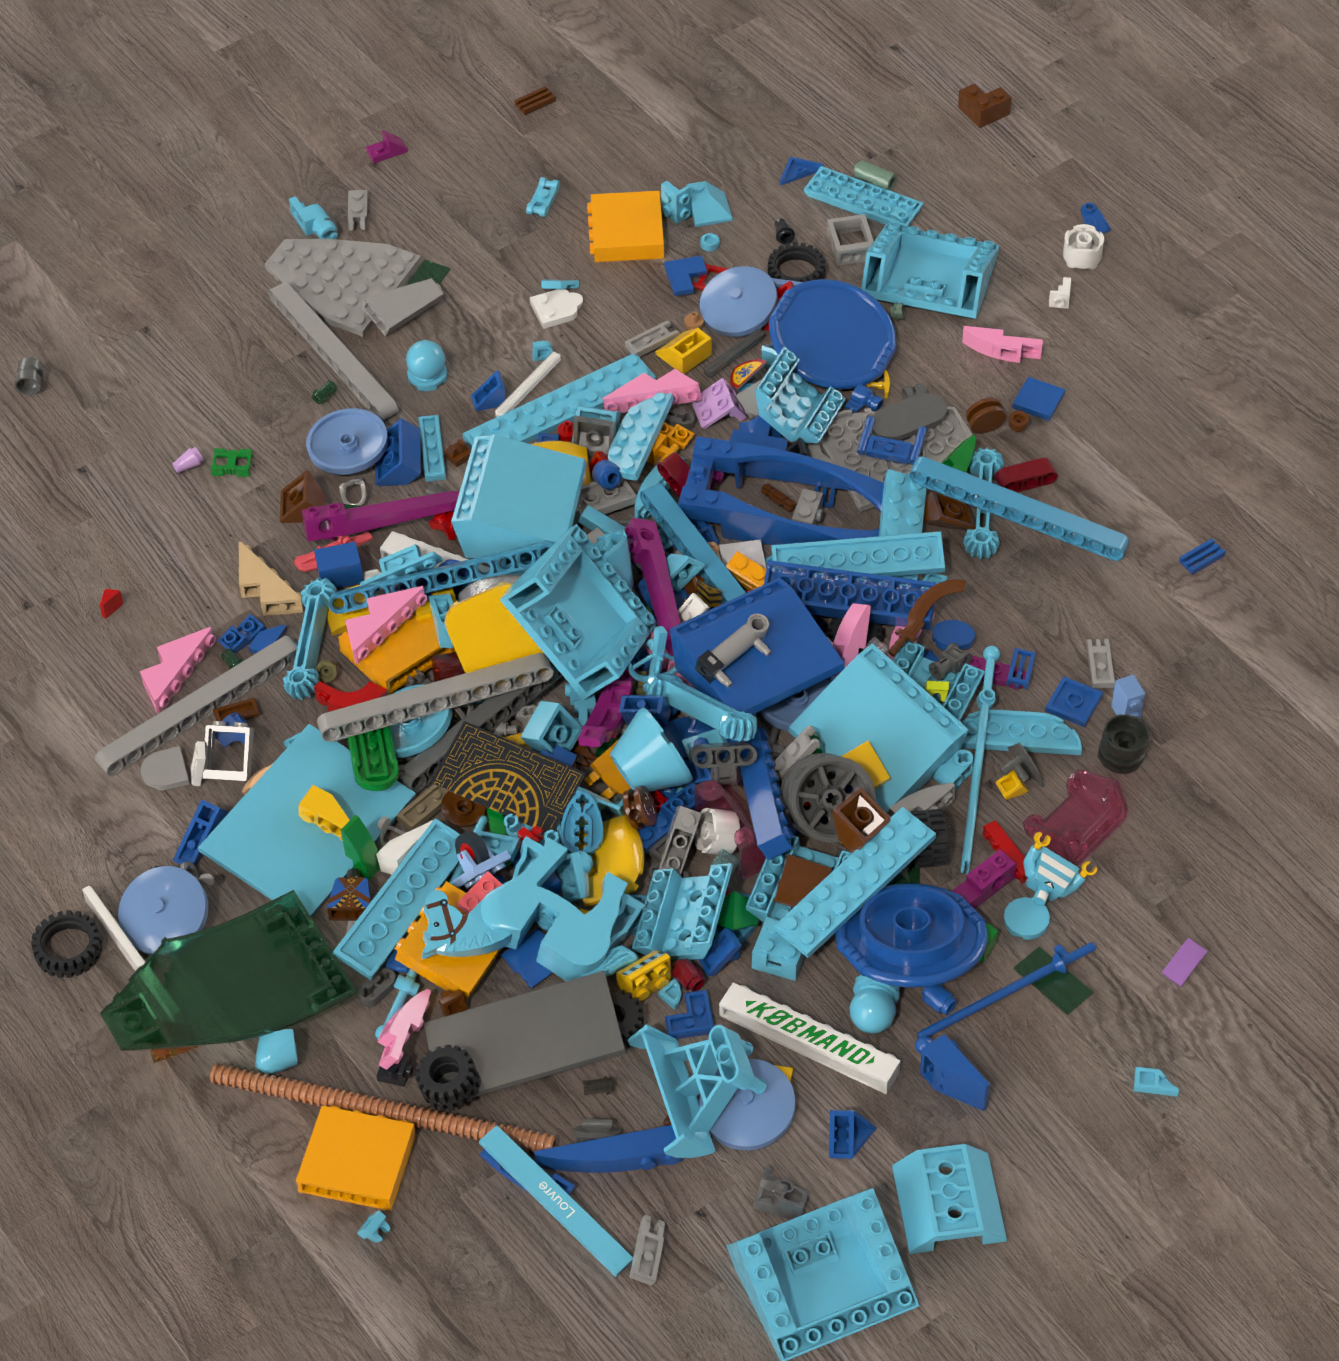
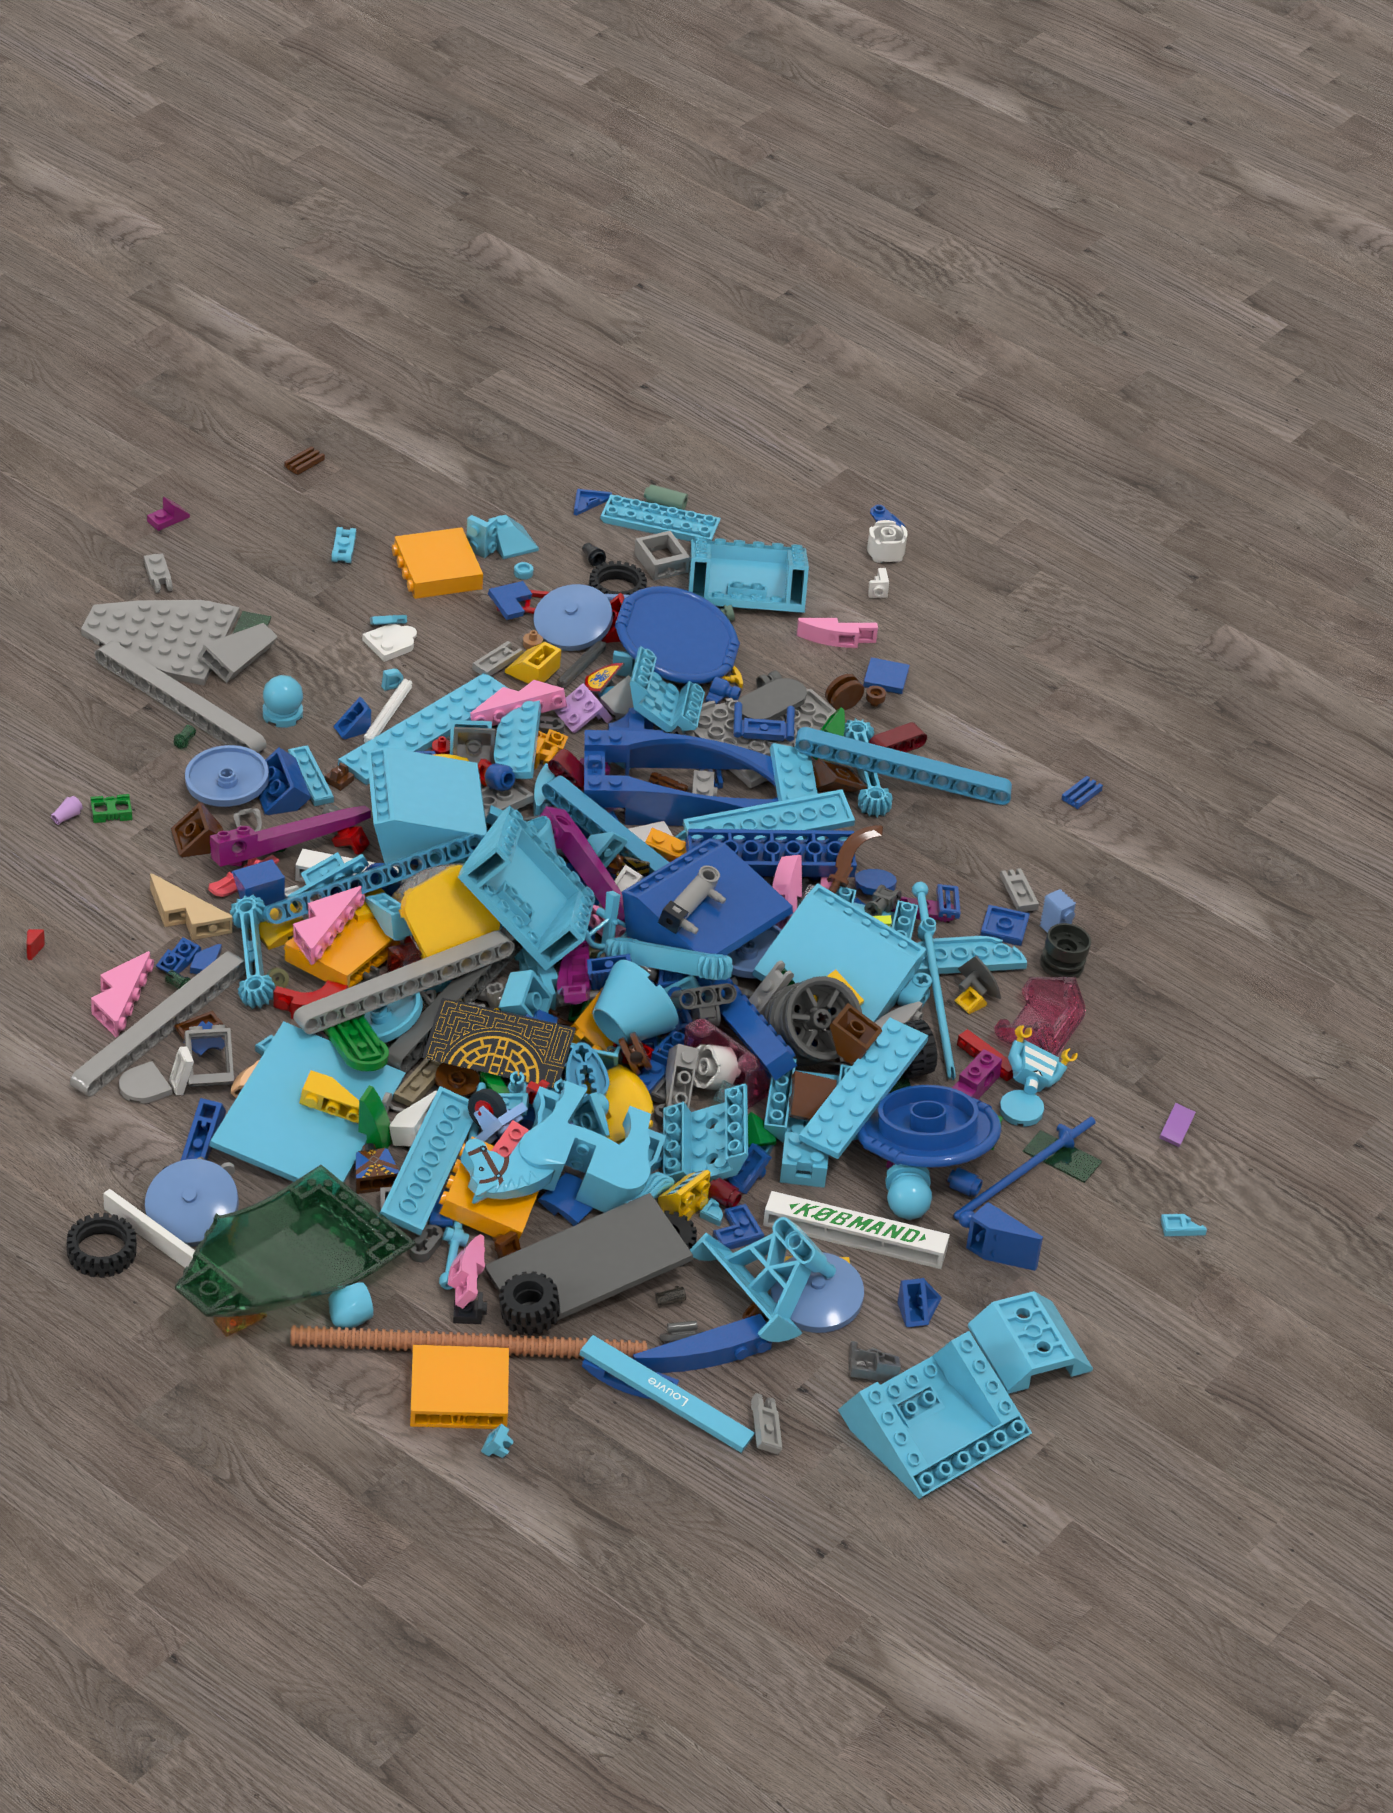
camera: 20 degrees left, 10 degrees down
medium azure plate [289,196,338,239] -> none
reddish brown brick [958,83,1012,128] -> none

